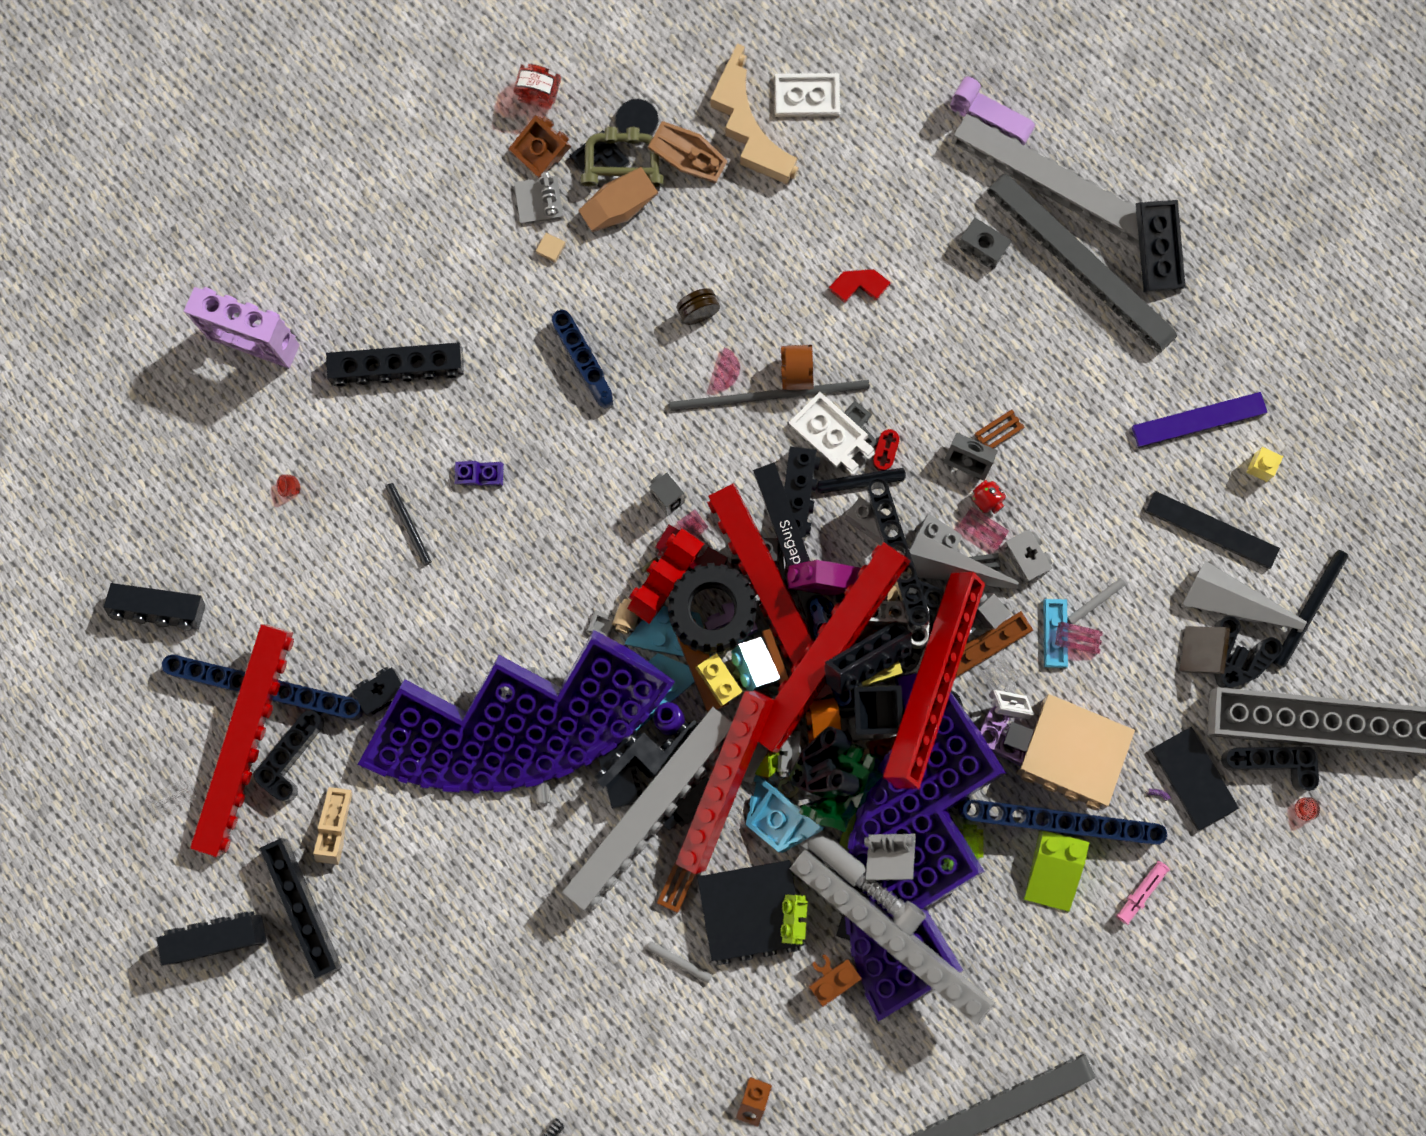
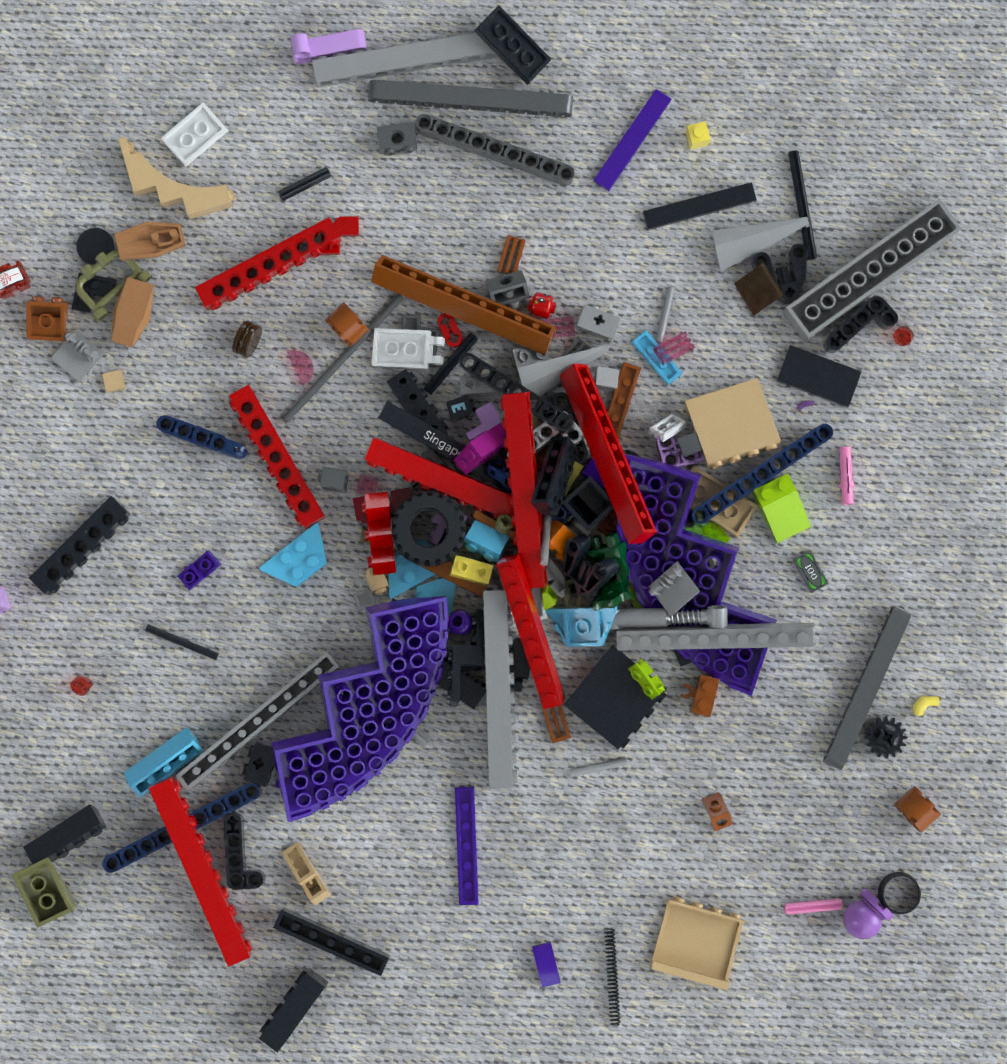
camera: 40 degrees left, 5 degrees up
none -> olive slope [12,857,77,928]
none -> medium azure brick [124,727,204,798]
none -> light grey brick [175,651,341,791]
none -> red brick [195,217,342,311]
none -> red brick [228,384,326,529]
none -> medium azure wing [259,523,327,587]
none -> black axle [278,167,331,201]
none -> dark orange brick [371,255,556,355]
none -> dark grey beam [416,114,575,186]
none -> black brick [446,395,476,422]
none -> dark purple tile [455,787,479,905]
none -> lavender brick [466,401,500,441]
none -> olive bush [495,514,513,534]
none -> dark purple slope [532,941,561,988]
none -> light grey bar [540,515,551,566]
none -> tan tile [690,465,758,538]
none -> dark grey tile [793,550,829,593]

